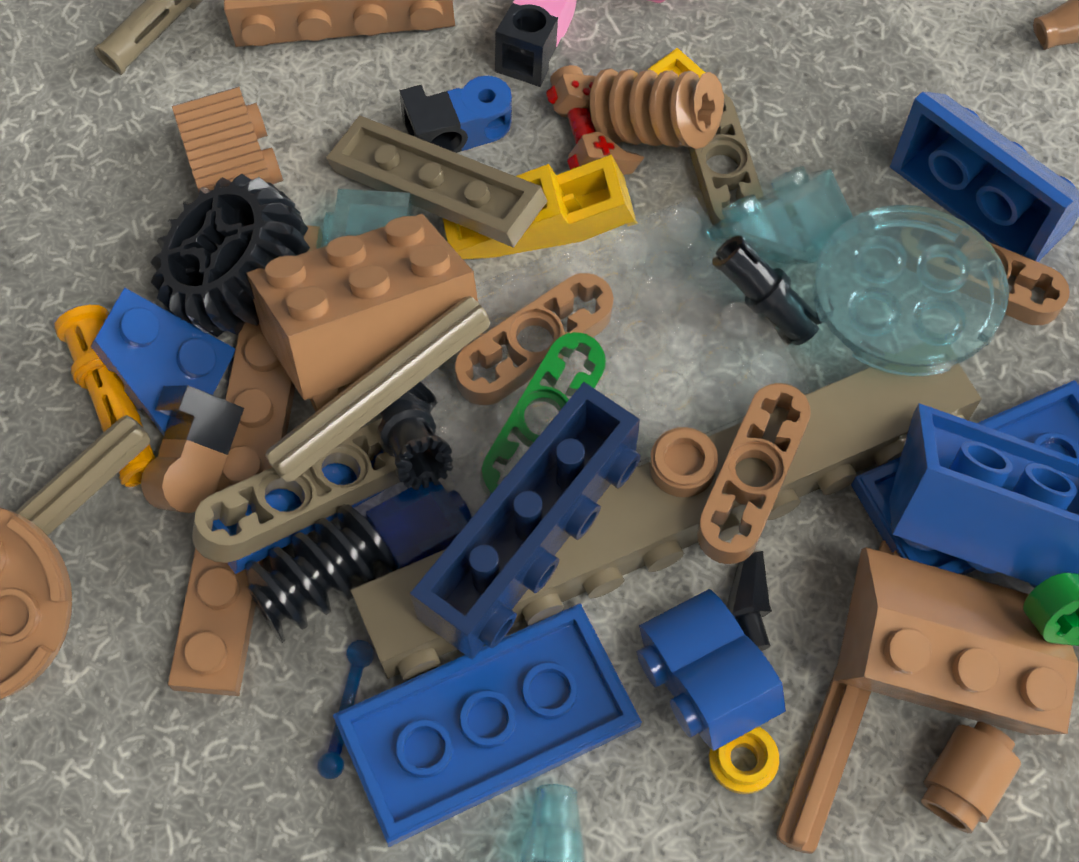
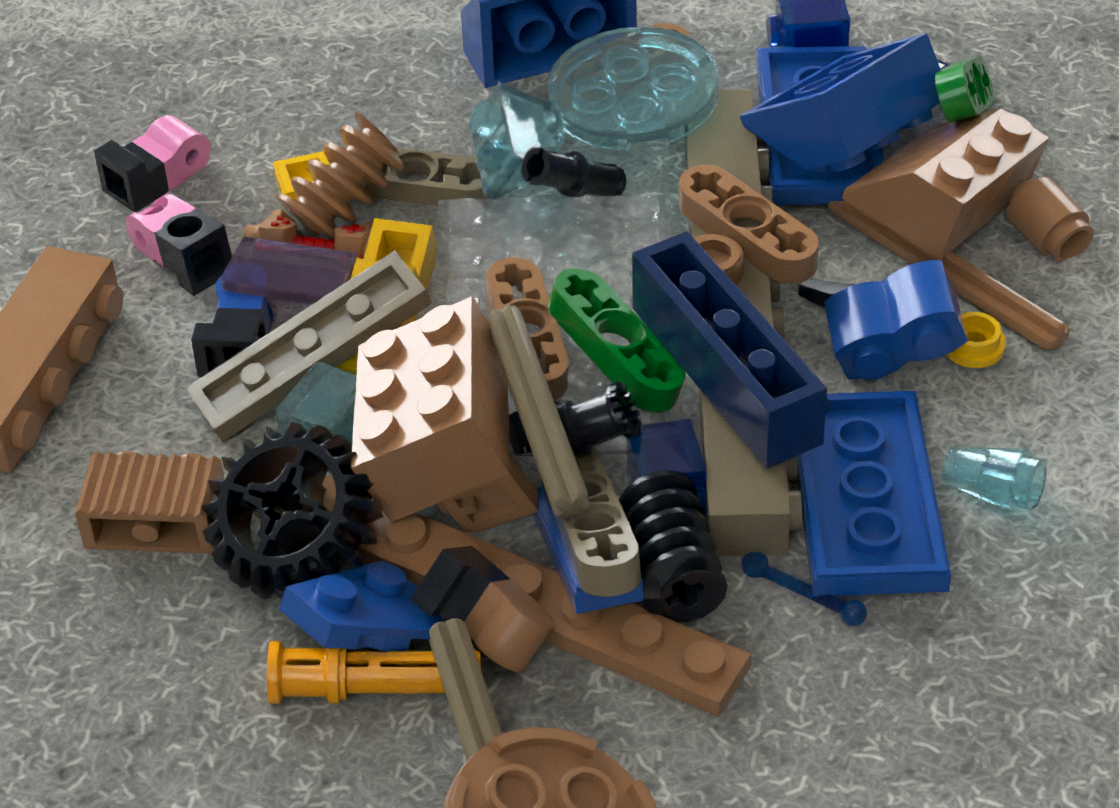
camera: 65 degrees left, 20 degrees down
none -> clear purple panel [221,236,359,306]

